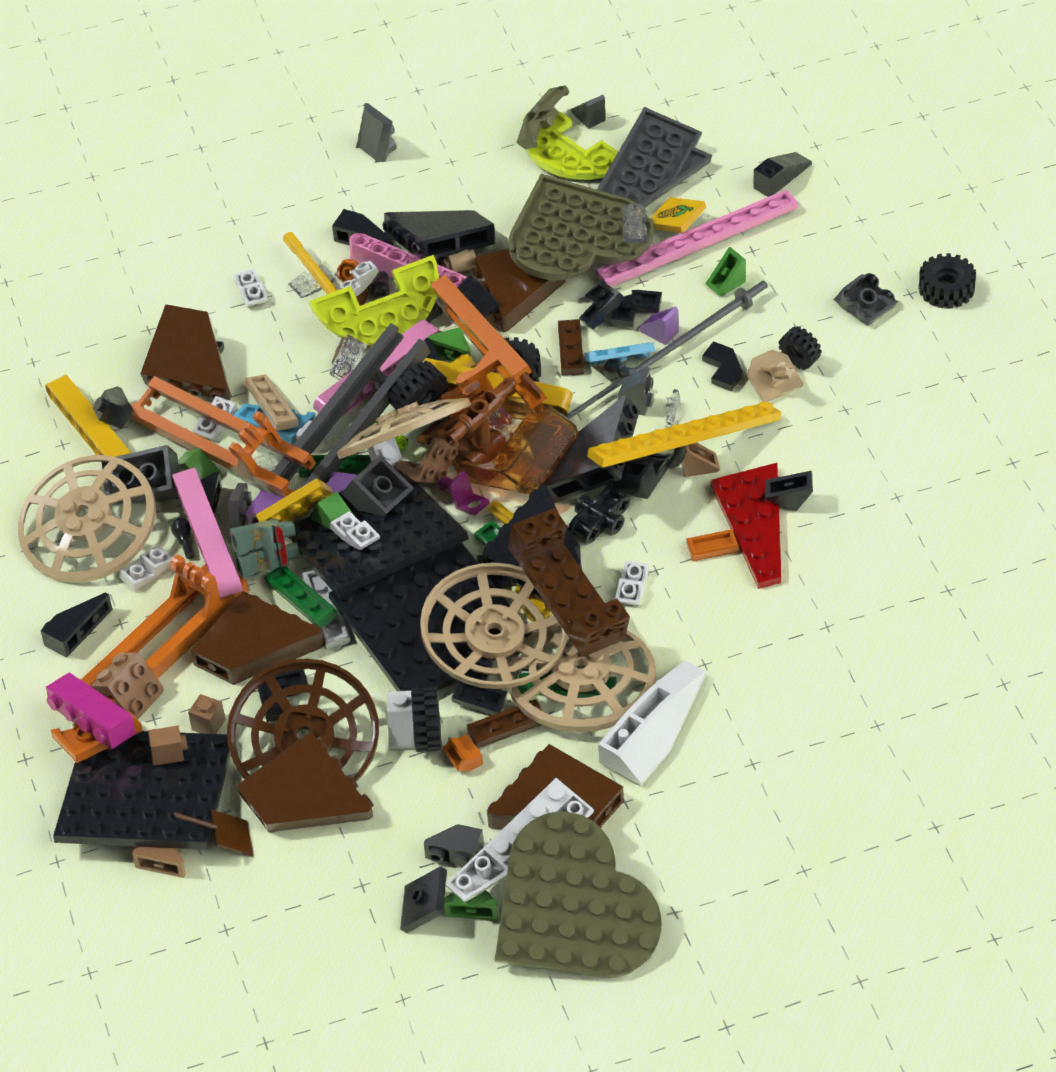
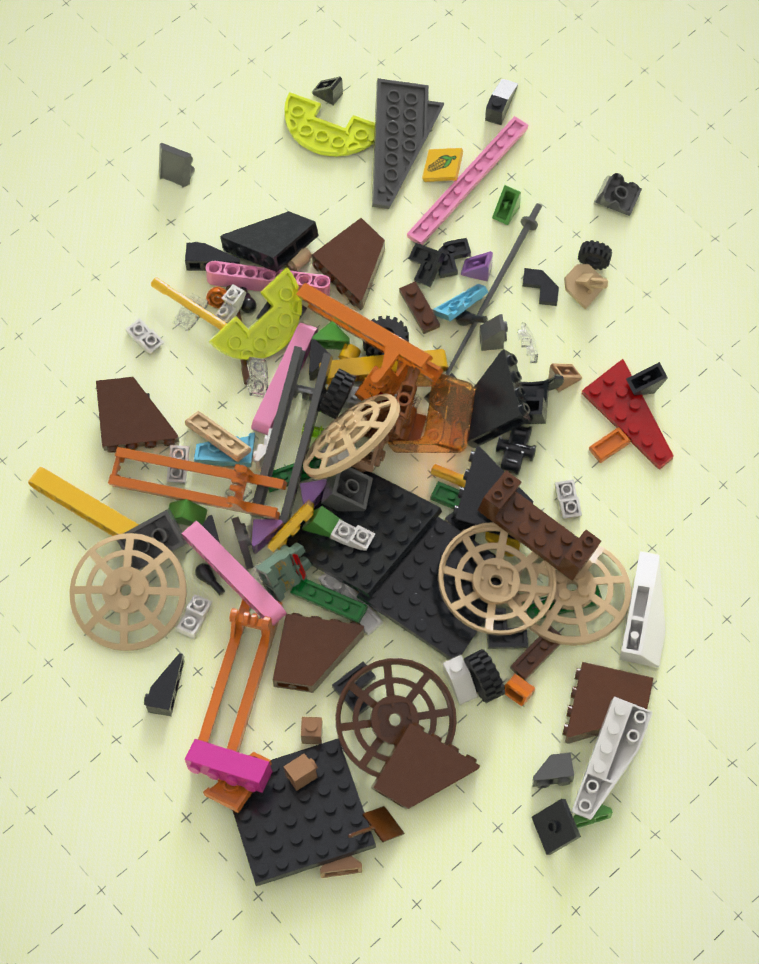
camera: 25 degrees left, 15 degrees up
medium nougat bracket [91,652,164,720] -> none
black slope [93,386,133,429] -> none
magenta bracket [438,471,490,516] -> none
black slope [457,275,500,319] -> none
olive plate [494,811,662,978] -> none
olive plate [508,174,654,282] -> none
olive plate [516,85,570,149] -> none
yellow plate [587,402,782,468] -> none
clear slope [622,203,648,243] -> none
black tyre [918,253,976,309] -> none

